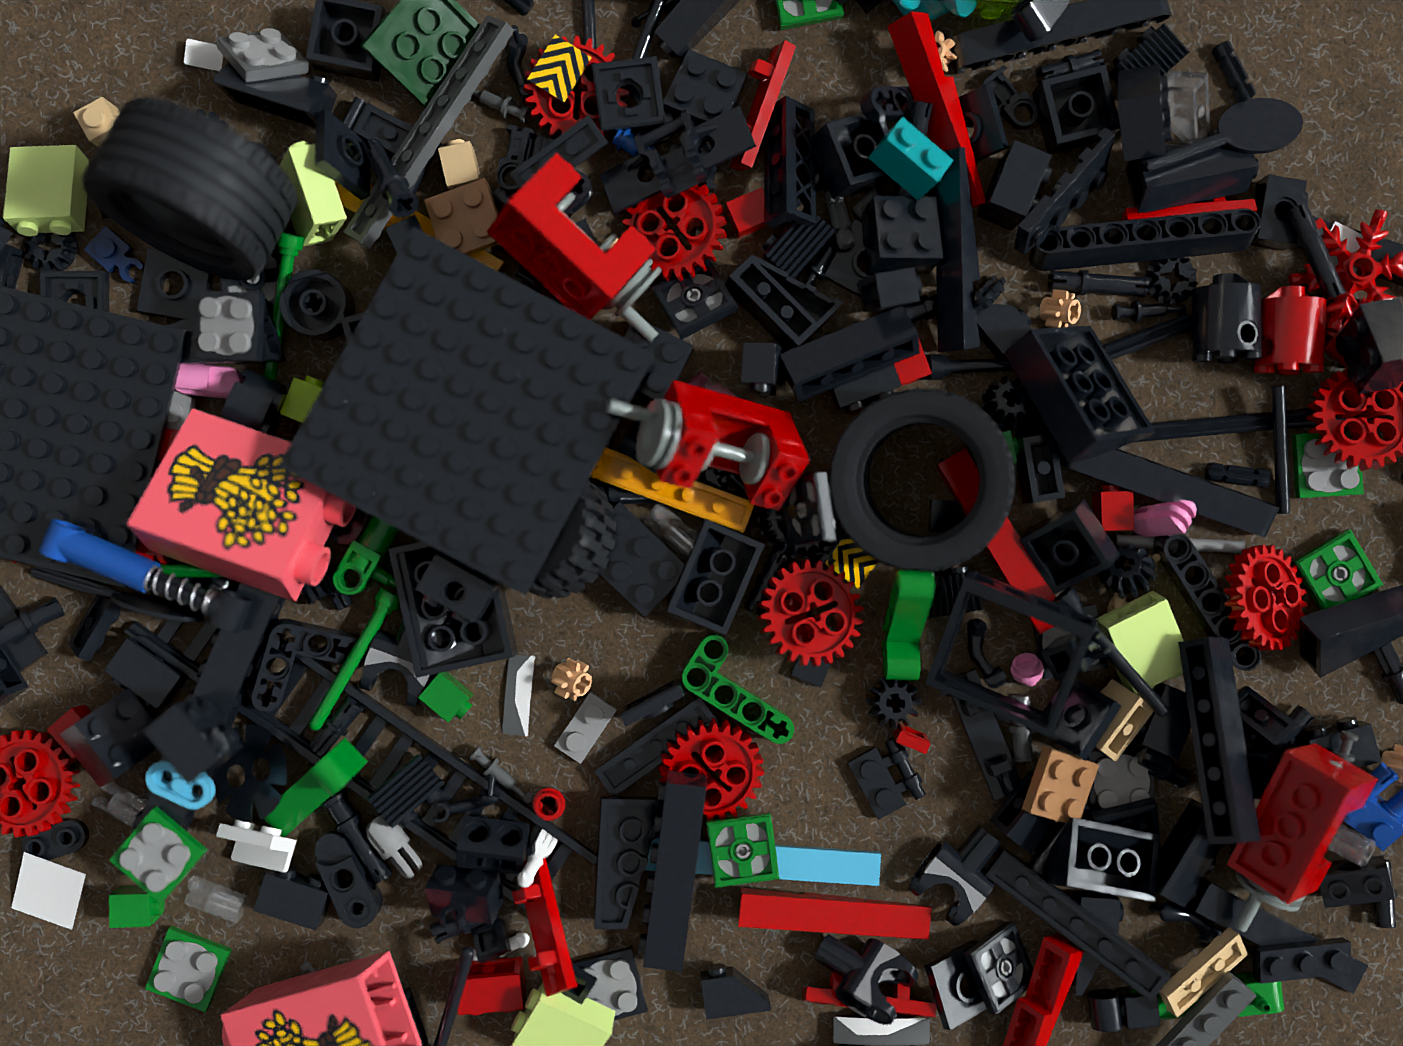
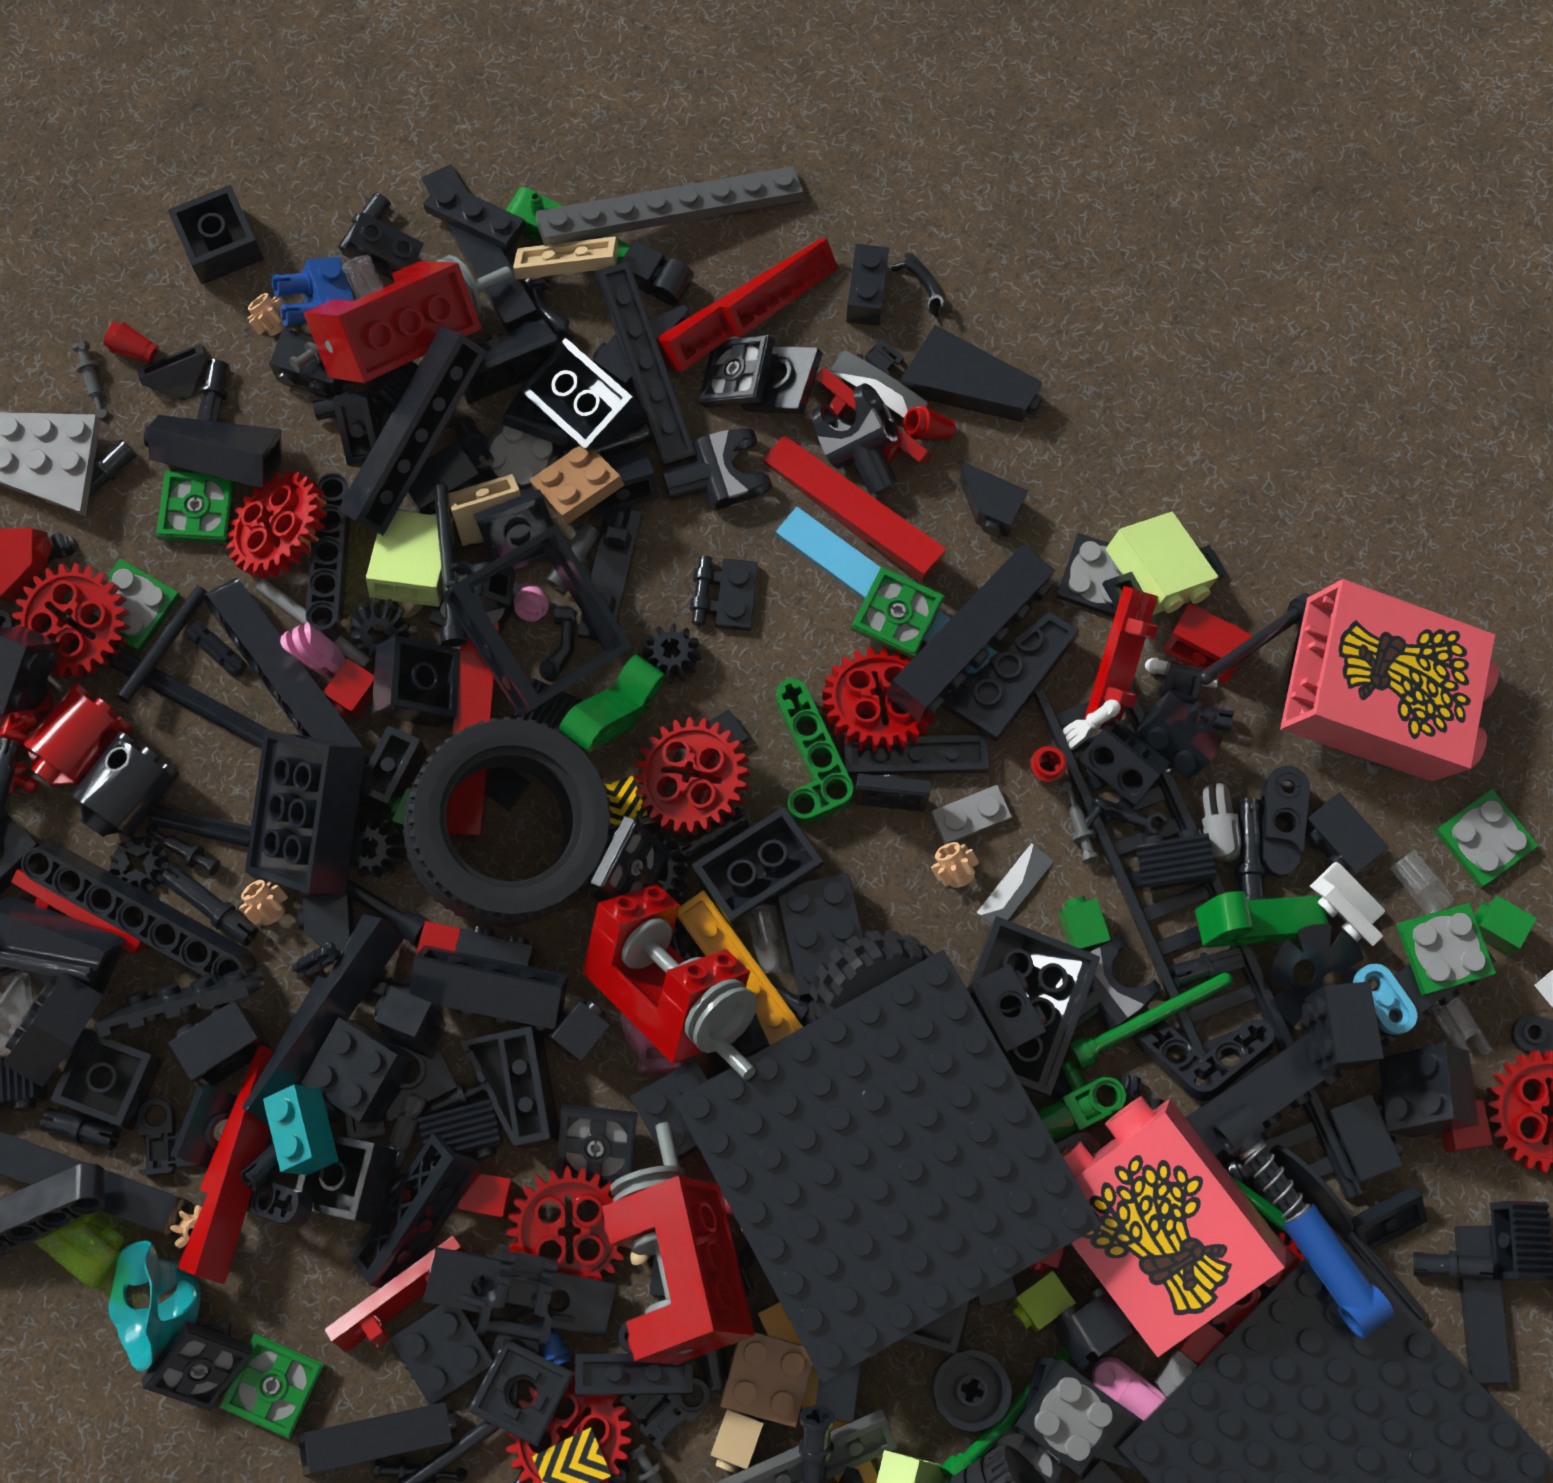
camera: 150 degrees left, 15 degrees down
red tile [893,723,930,754] -> none
none -> red cone [903,406,956,440]

